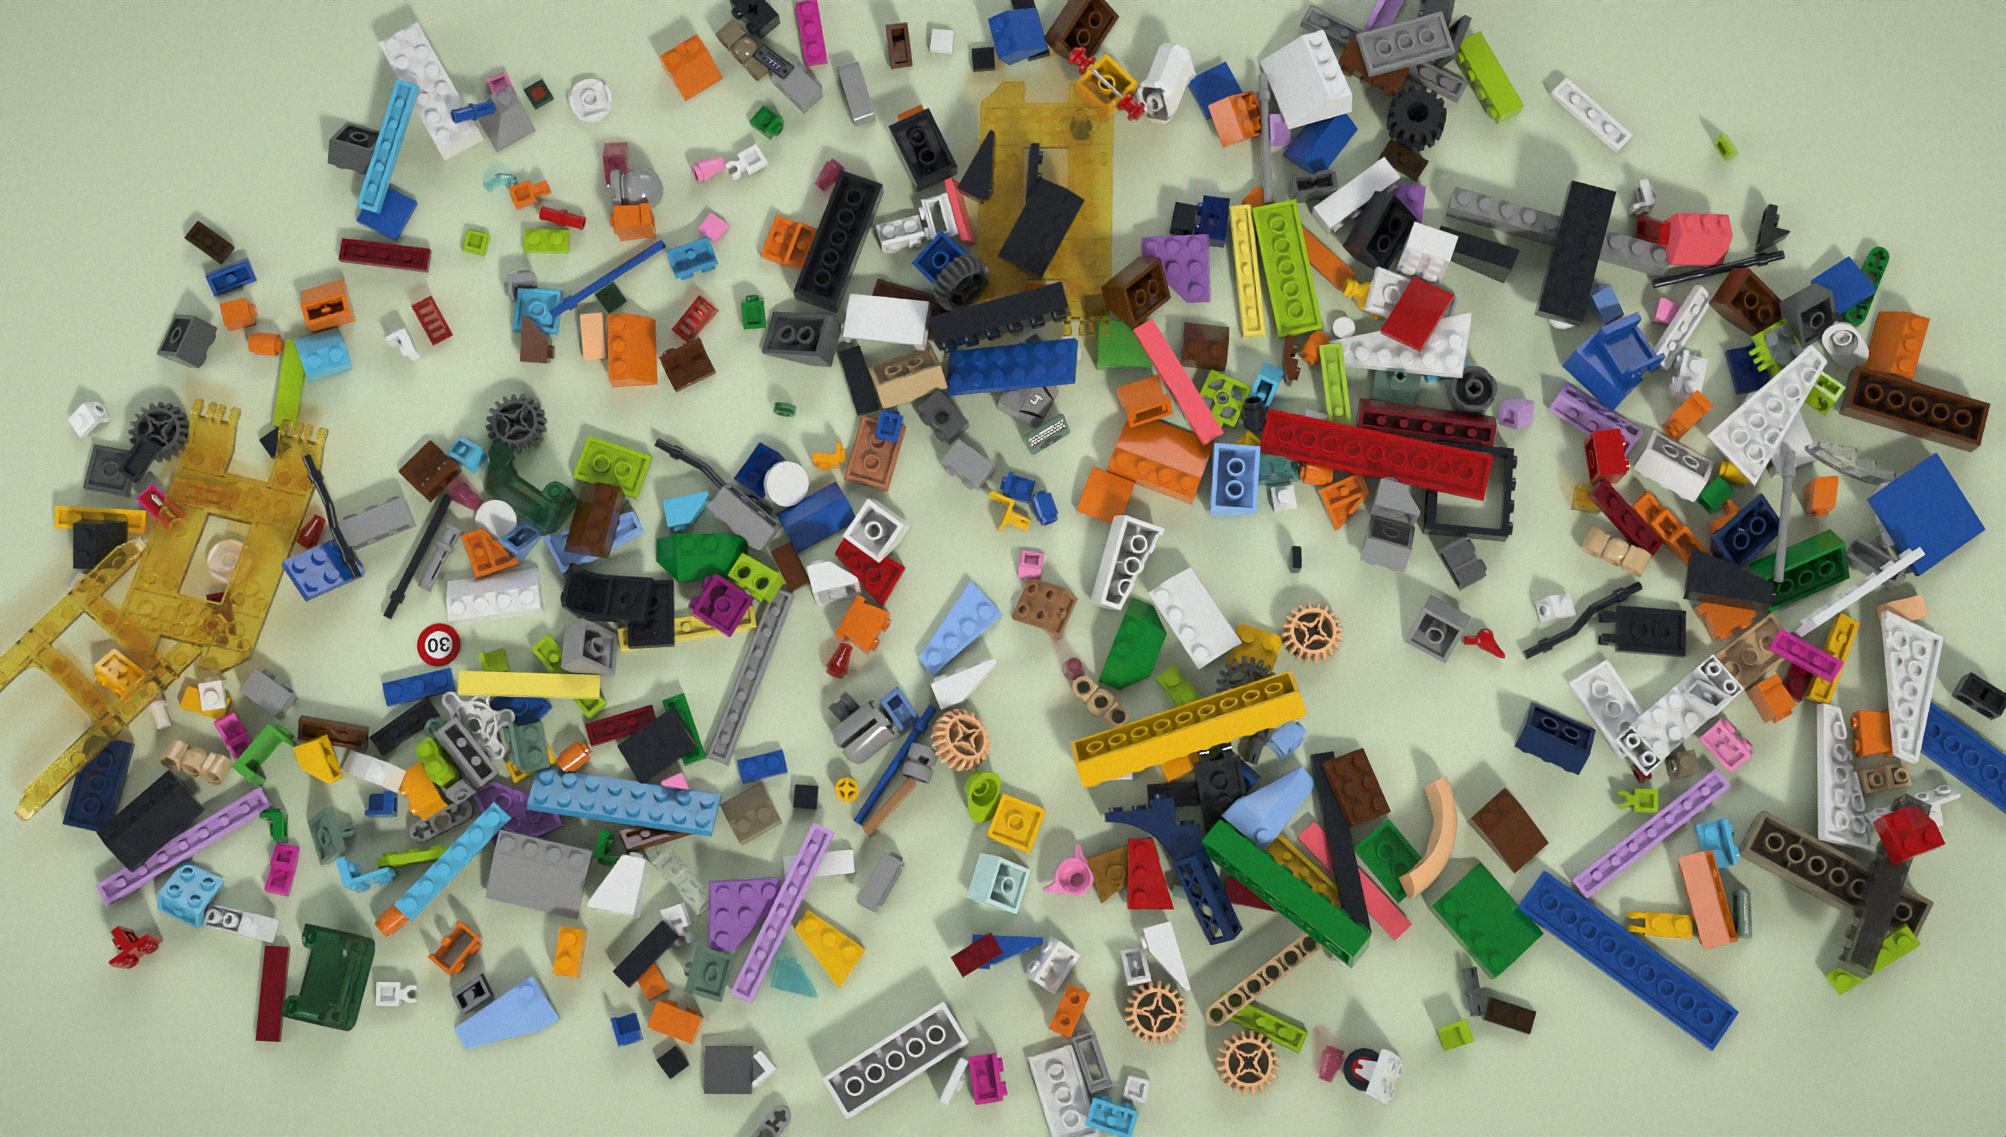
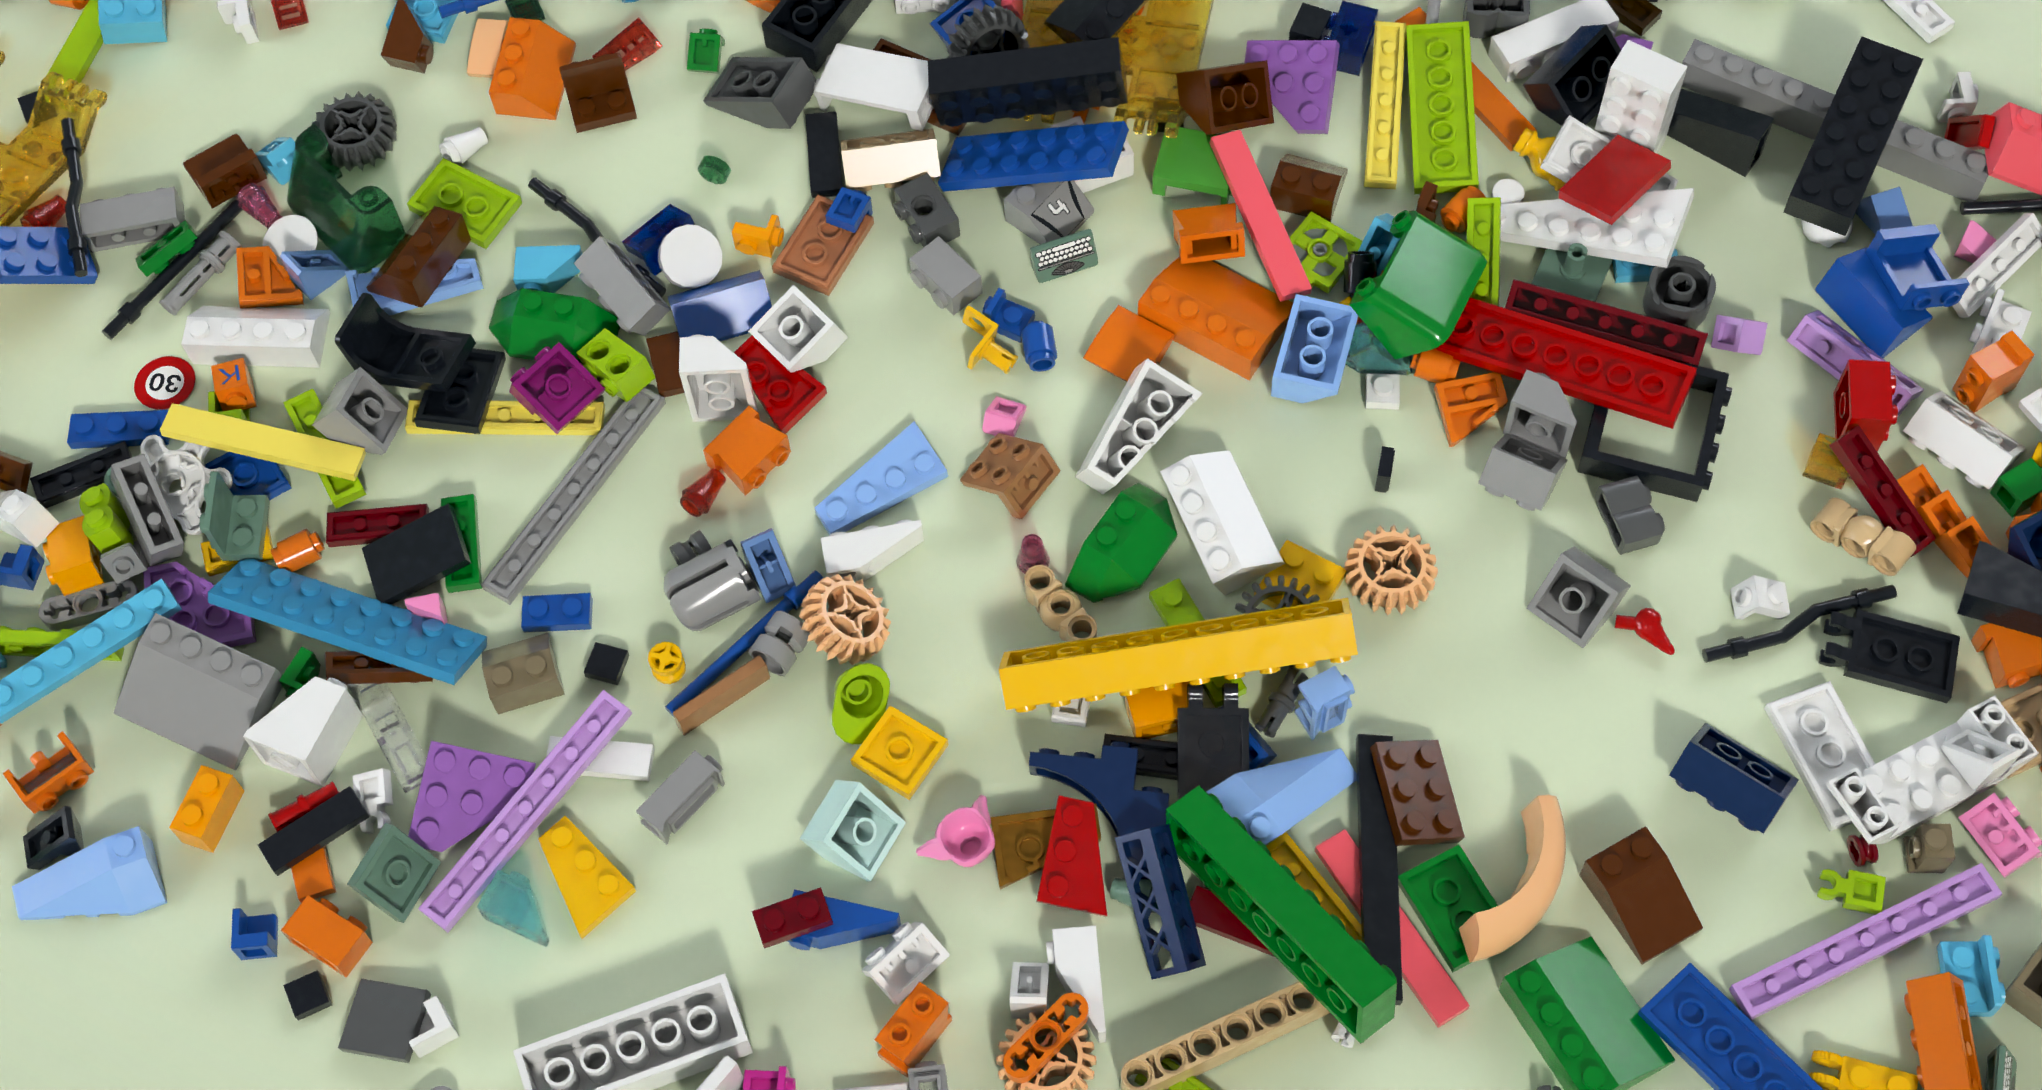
camera: 15 degrees right, 15 degrees down
none -> green plate [135,220,198,277]
none -> orange brick [211,358,257,411]
none -> red pin [268,781,339,832]
none -> white cone [439,127,488,166]
none -> orange beam [1003,992,1089,1083]
none -> green windscreen [1349,210,1487,360]

